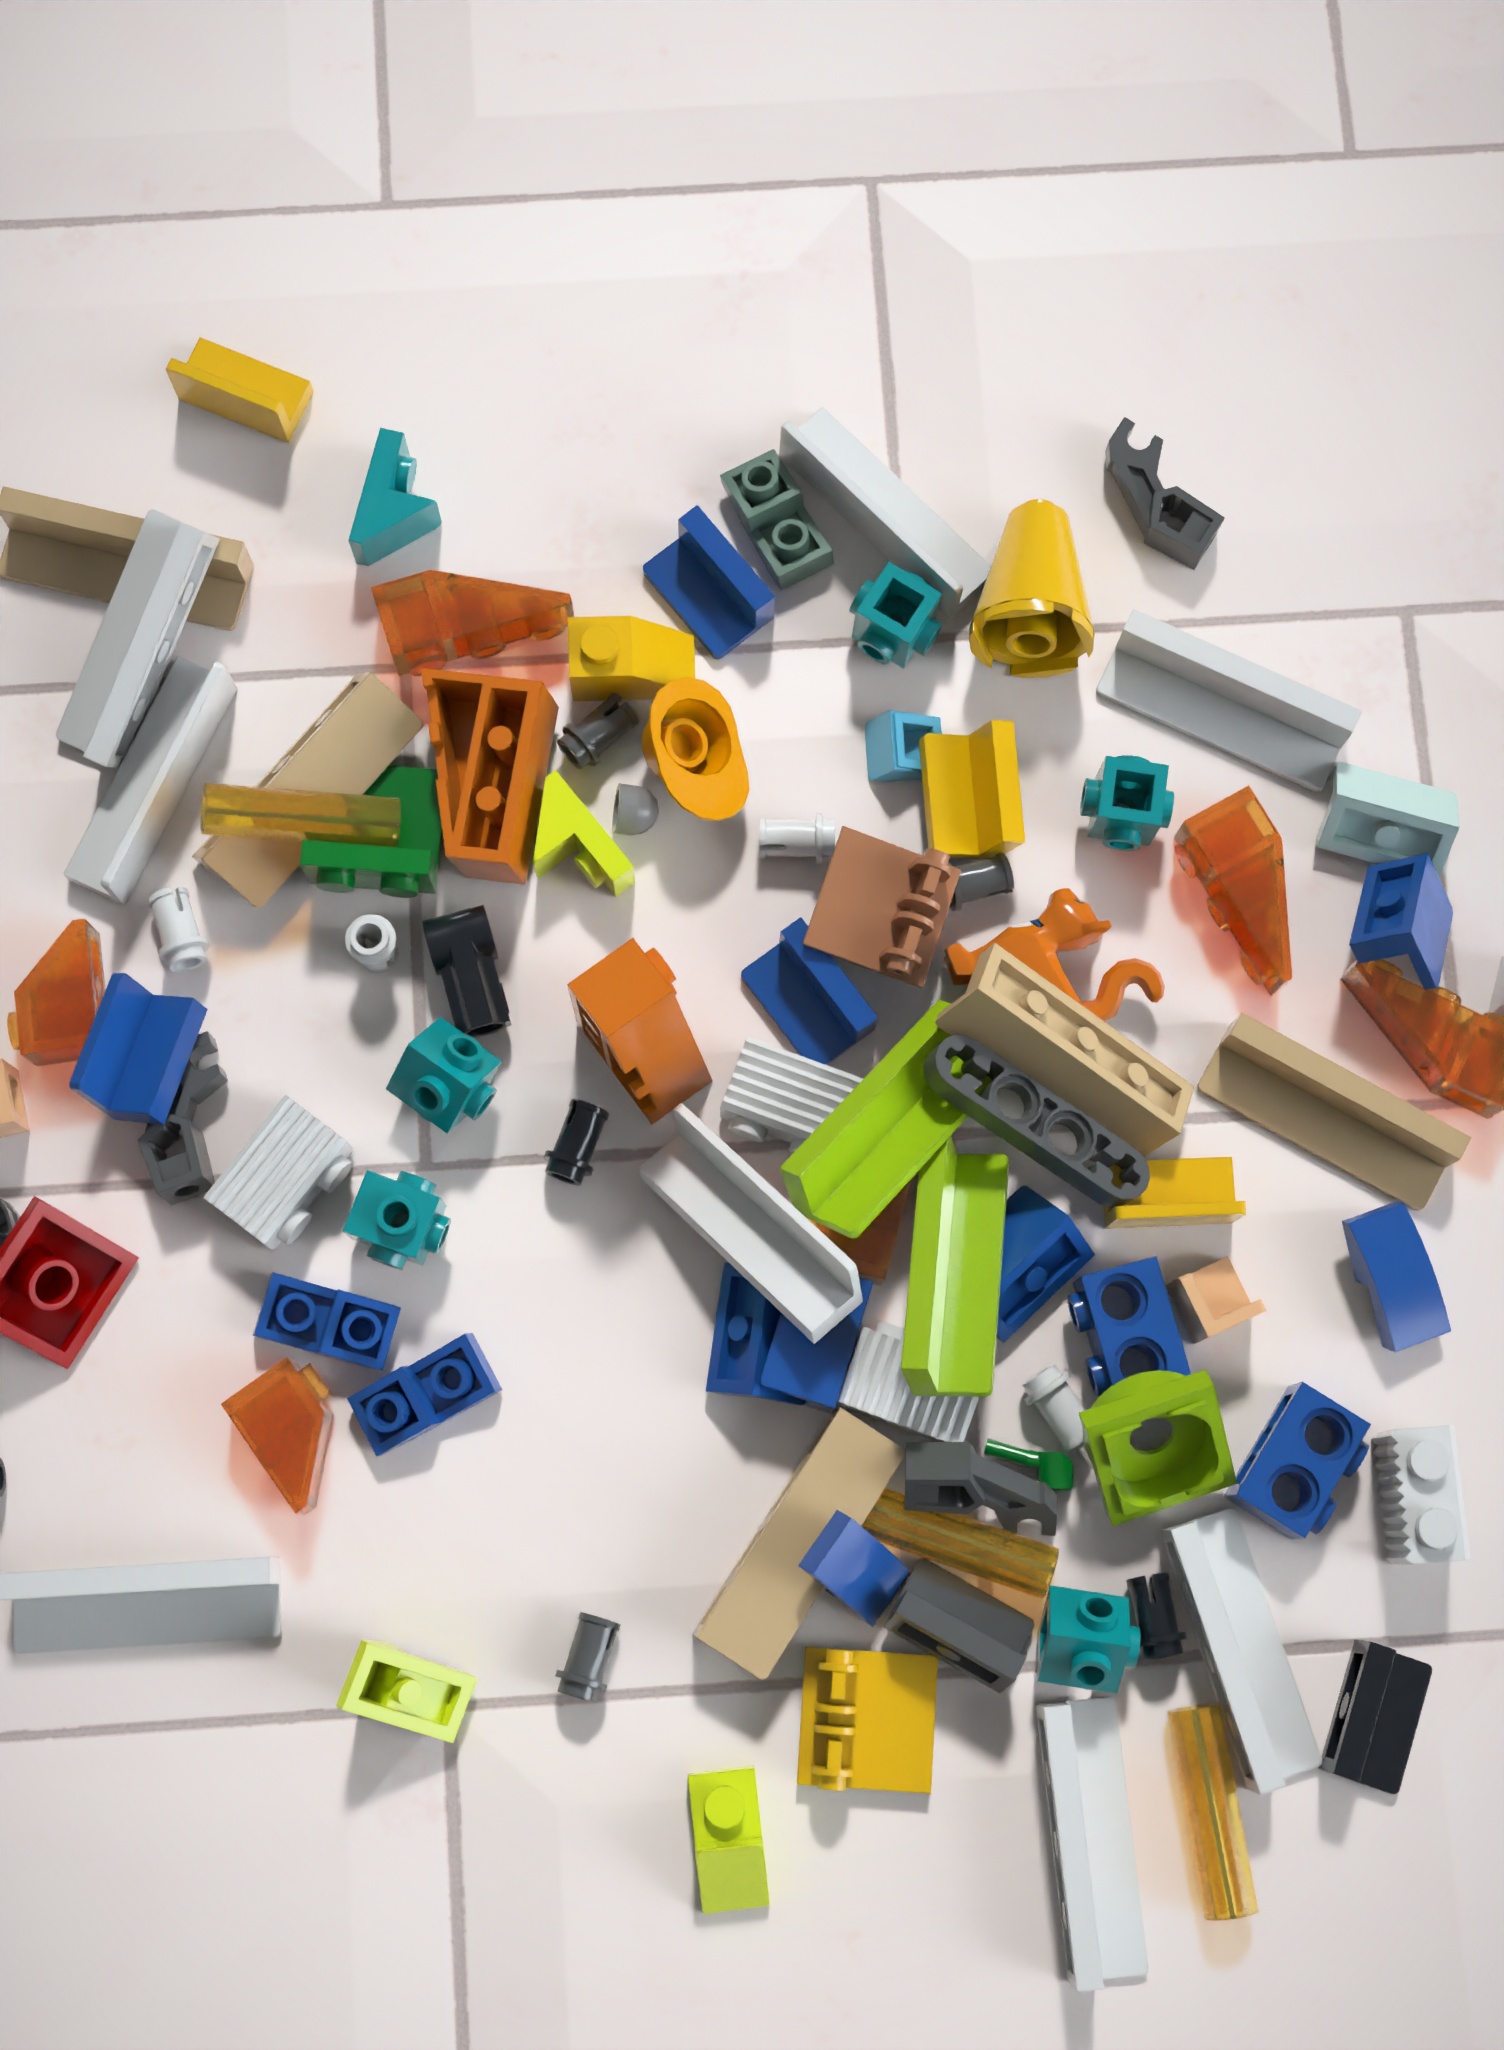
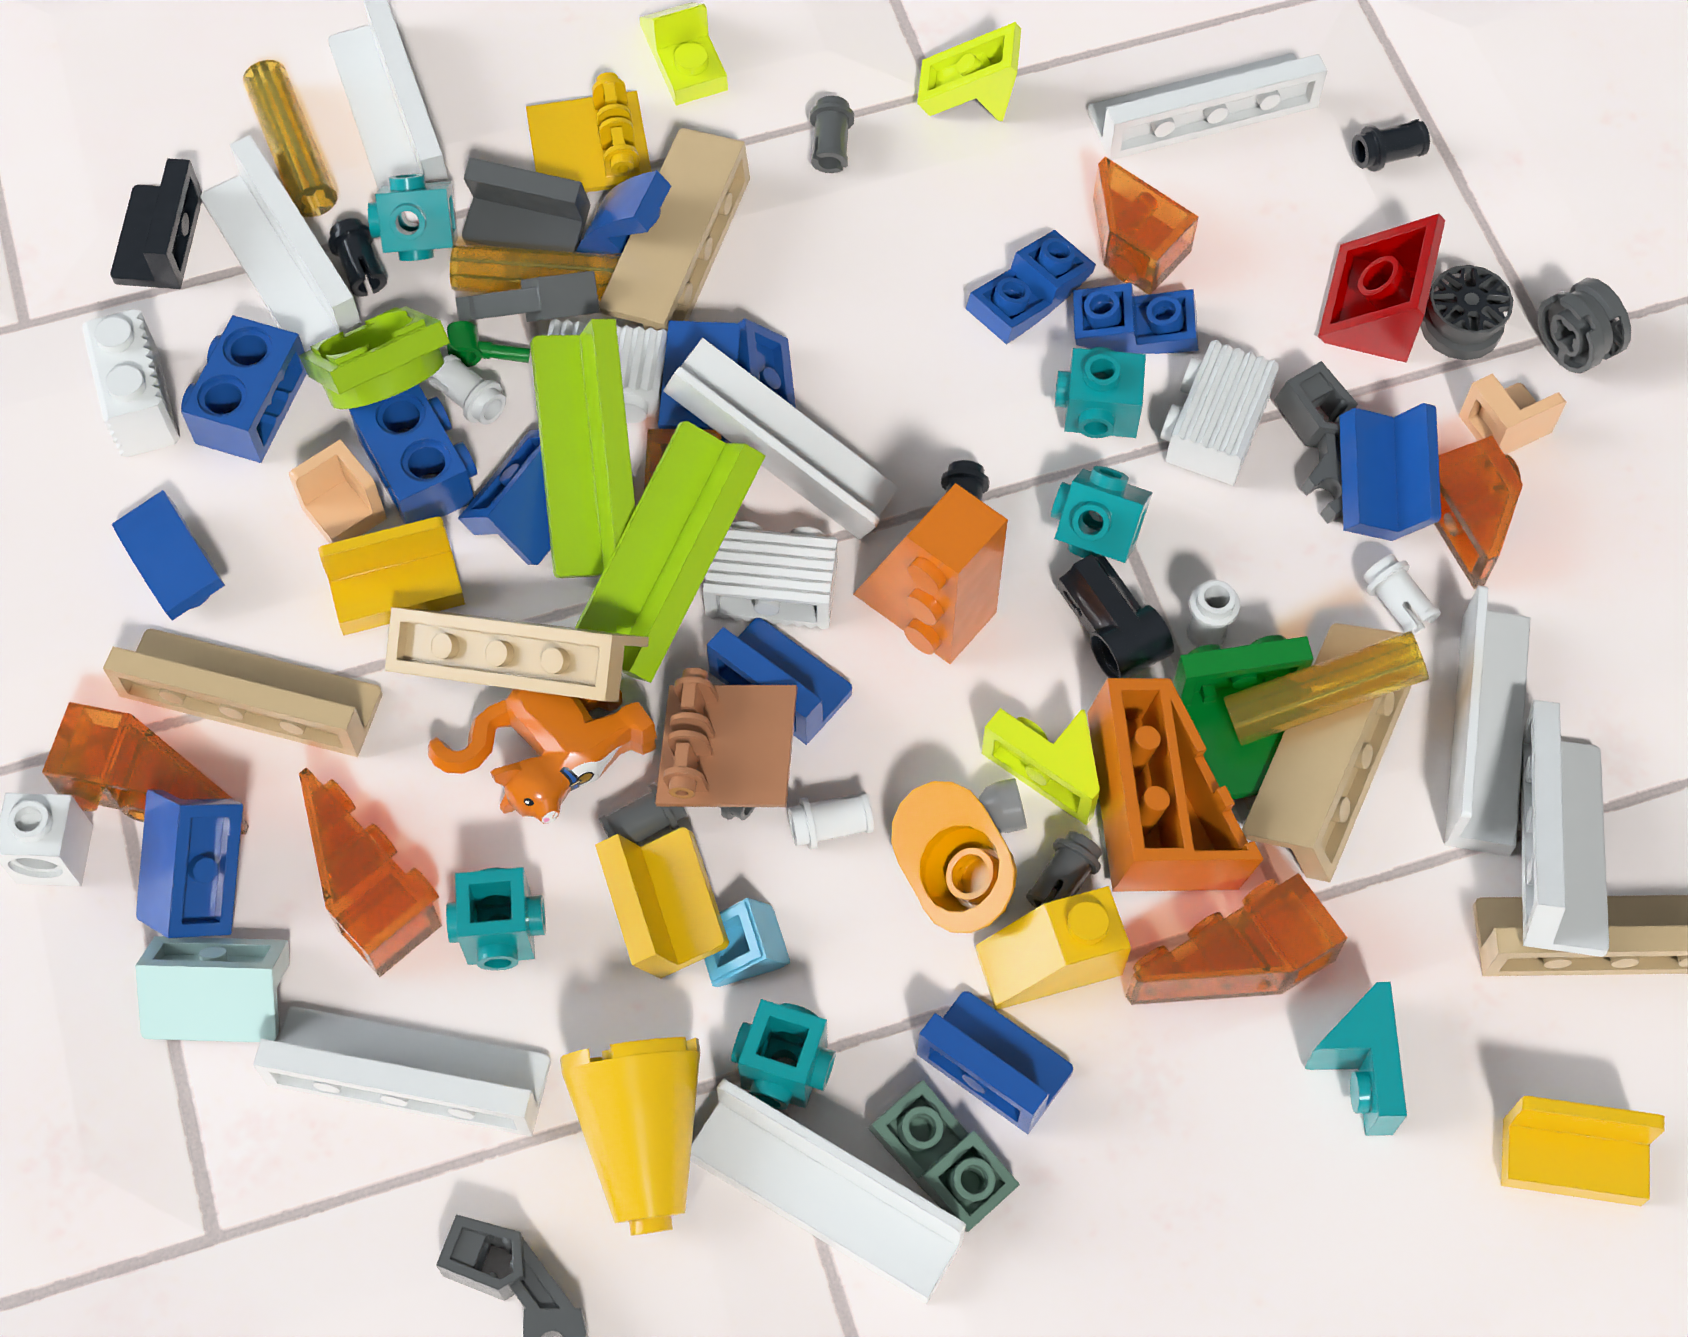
camera: 170 degrees right, 15 degrees down
dark grey beam [923,1035,1150,1208] -> none

